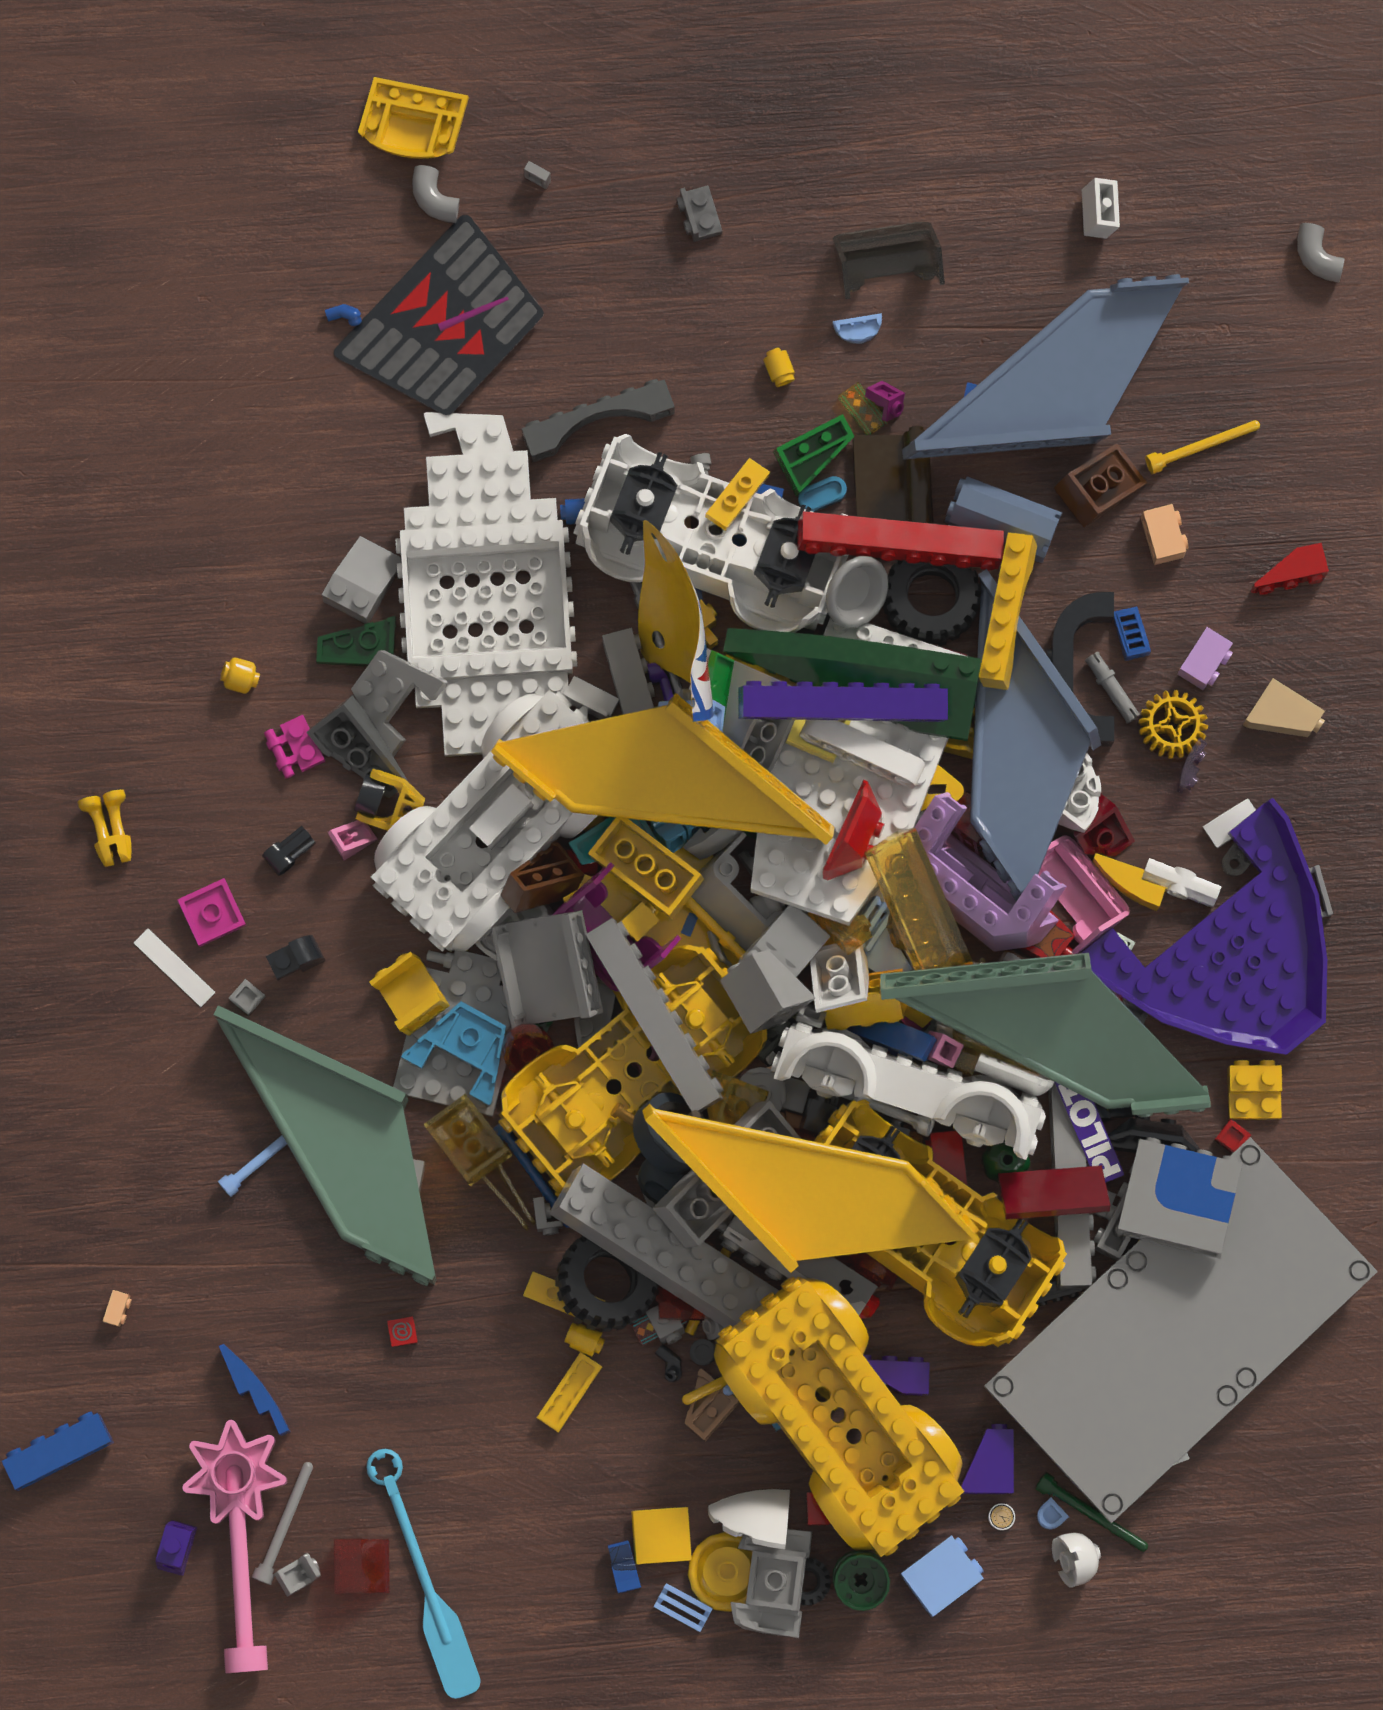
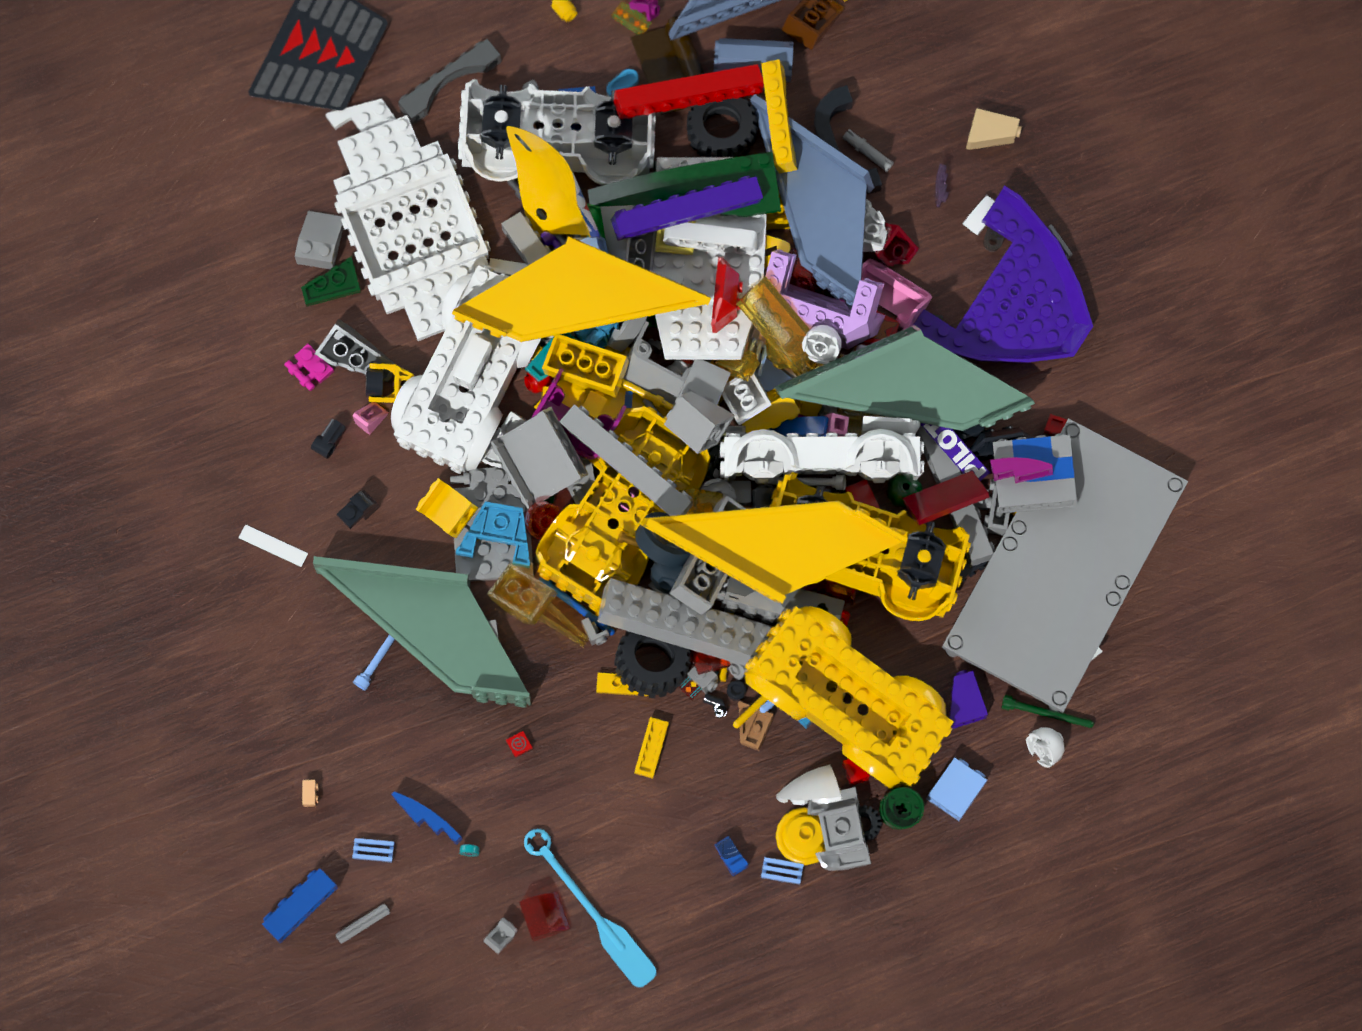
camera: 15 degrees left, 5 degrees down
yellow piece [78,790,131,867] -> none
dark purple torso [155,1520,197,1576] -> none
dark pink plate [177,878,246,947] -> none
bright pink piece [183,1420,287,1673] -> none
yellow head [220,658,260,694] -> none
light grey tile [229,979,266,1016] -> none
light grey piece [252,1462,313,1585] -> none
blue arm [325,304,362,326] -> none
light grey wing [351,650,448,757] -> none
magenta bar [438,297,509,331] -> none
reddish brown wedge [501,840,585,913] -> none
blue brick [560,498,585,525] -> none
yellow brick [564,1323,605,1357] -> none
yellow slope [631,1507,692,1565] -> none
yellow plate [705,458,770,531] -> none
green wedge [773,414,855,497] -> none
light grey piece [826,556,889,628] -> none
dark purple slope [863,1355,930,1396] -> none
tile [988,1503,1015,1530] -> none
light blue tile [1037,1497,1069,1530] -> none
yellow slope [1092,853,1166,911] -> none
blue slope [1114,606,1151,661] -> none
yellow gear [1138,690,1208,759] -> none
light nougat brick [1141,504,1189,565] -> none
white piece [1142,858,1221,908] -> none
lavender brick [1177,627,1233,690] -> none
yellow plate [1227,1060,1282,1120] -> none
red slope [1251,542,1329,595] -> none
none -> light grey axle [336,904,390,943]
none -> light blue tile [352,838,394,862]
none -> teal tile [459,844,480,857]
none -> white cylinder [802,325,842,364]
none -> magenta slope [990,457,1053,484]

